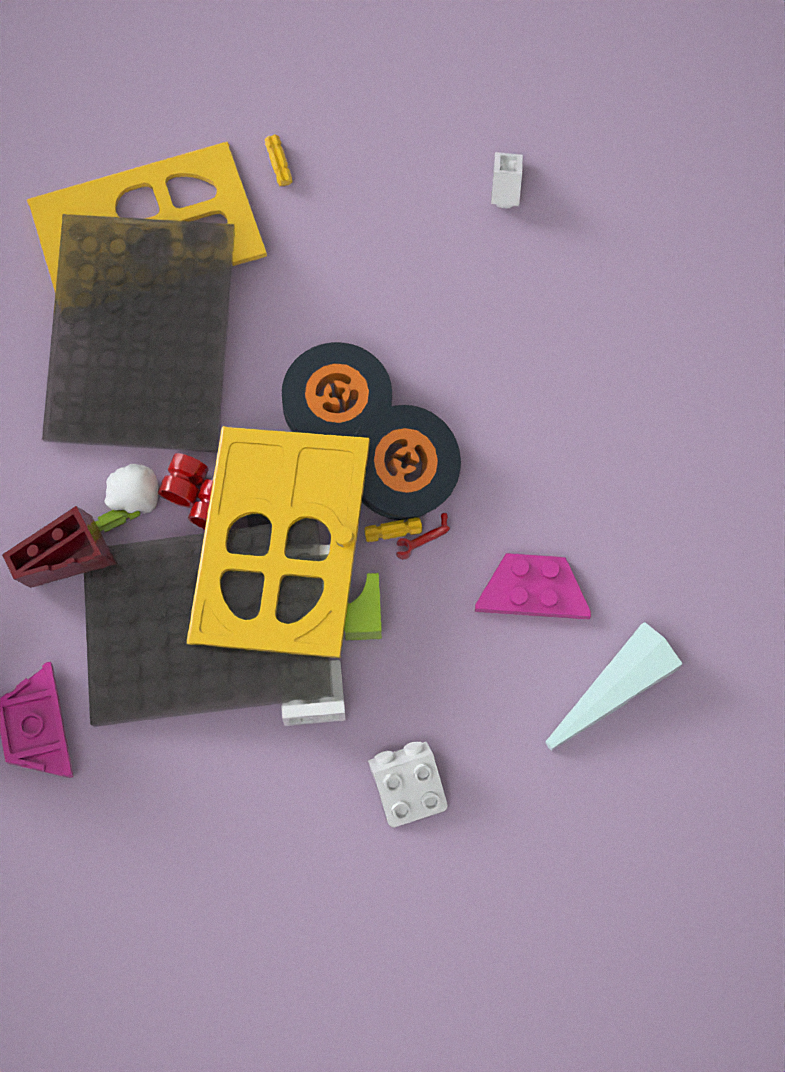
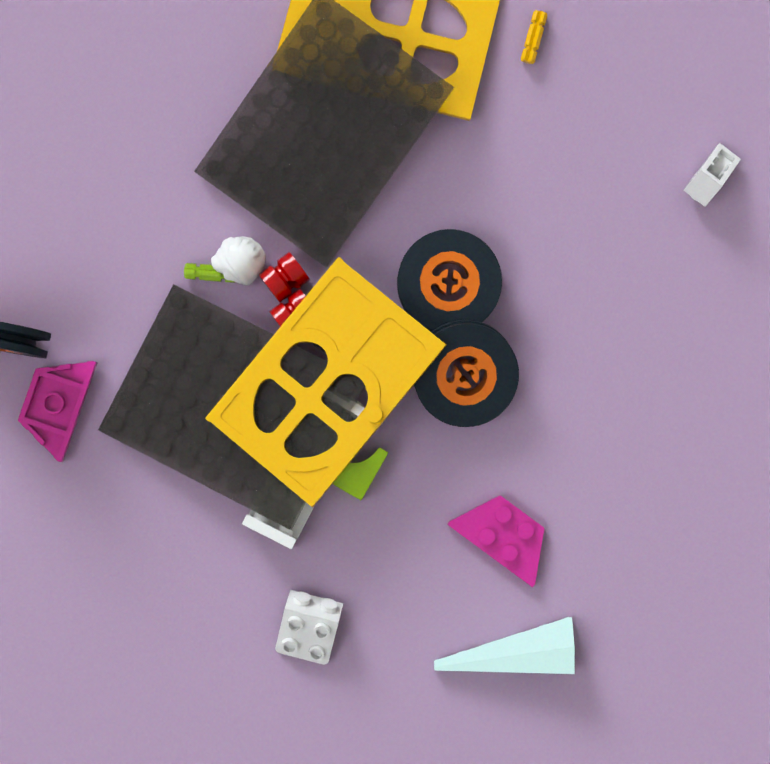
camera: 30 degrees right, 15 degrees up
dark red wedge [2,506,116,588] -> none
yellow axle [364,517,422,542] -> none
red piece [396,513,450,560] -> none

